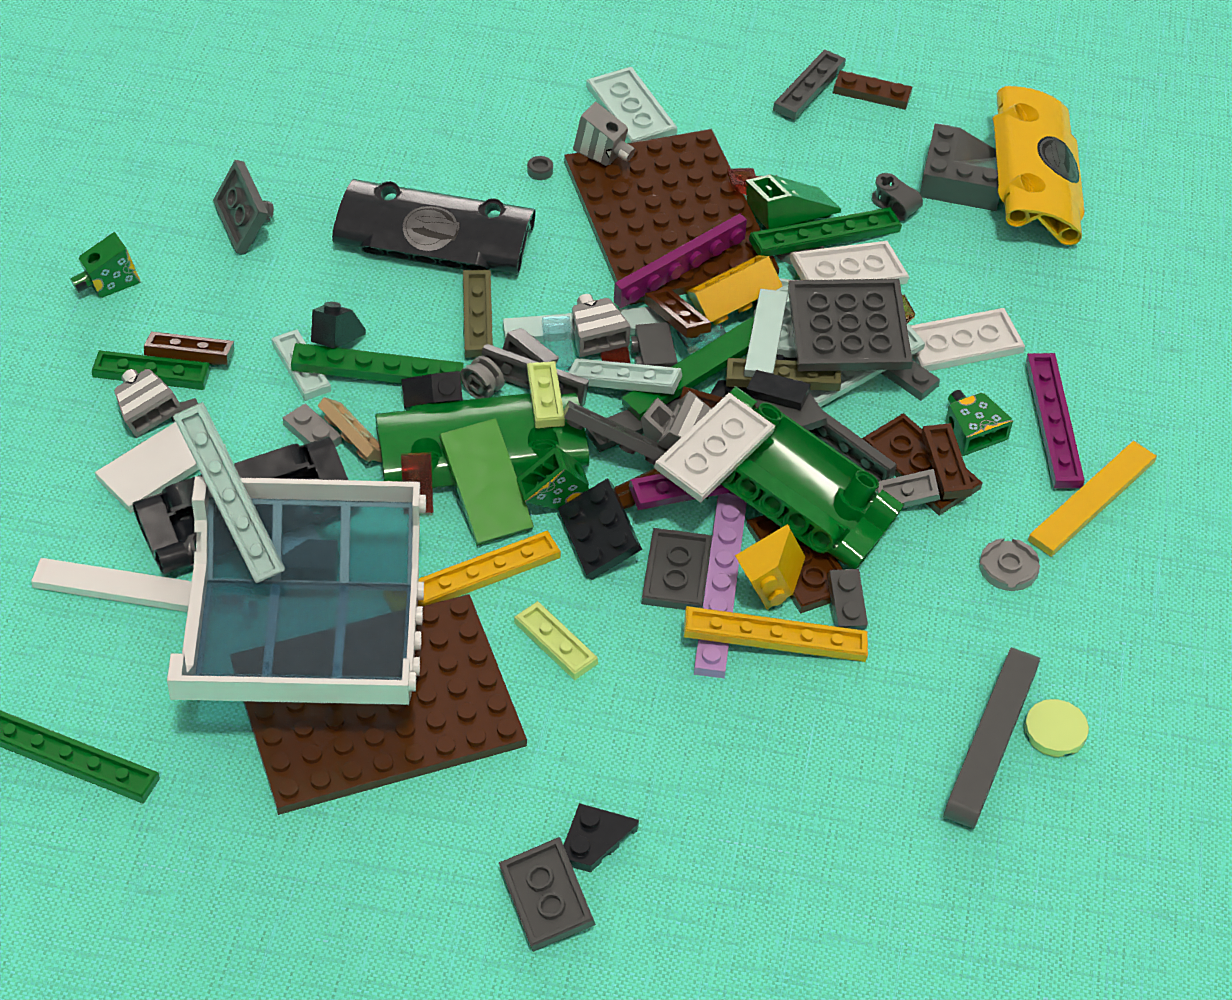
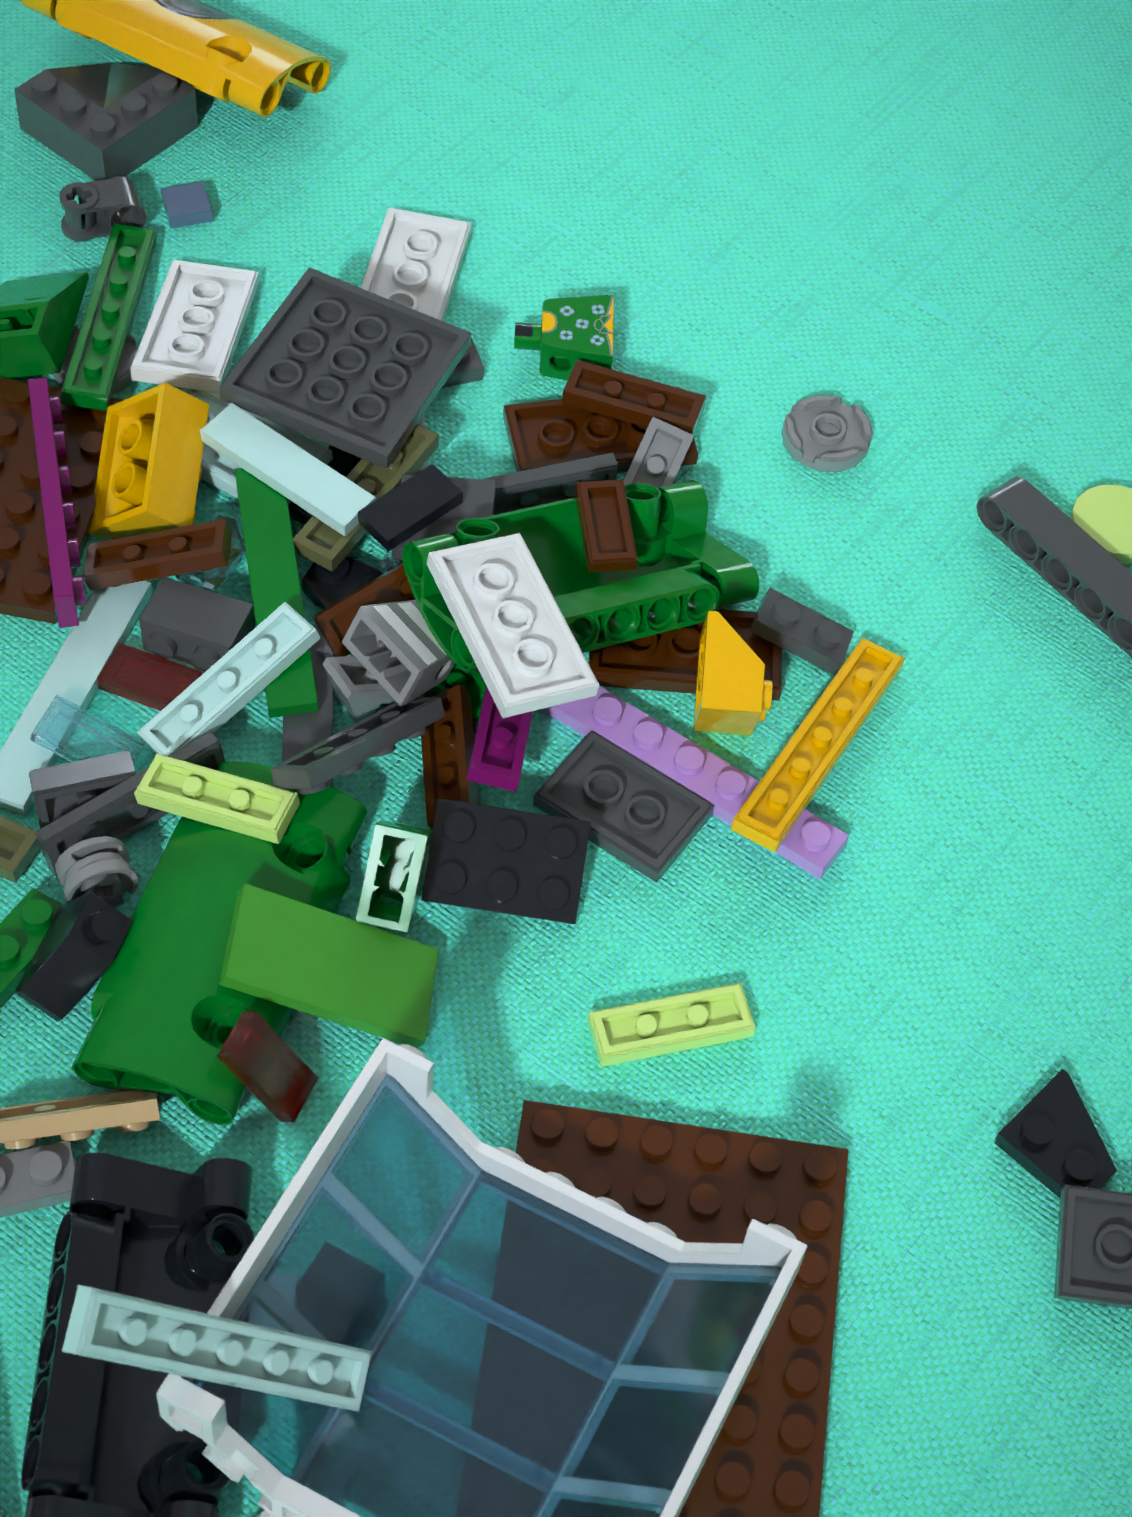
camera: 65 degrees left, 5 degrees up
yellow tile [383,530,561,614] -> none
light grey torso [571,294,631,358] -> none
magenta plate [1026,353,1085,488] -> none
yellow tile [1028,440,1157,557] -> none
none -> sand blue tile [161,181,213,228]
none -> reddish brown tile [574,479,638,573]

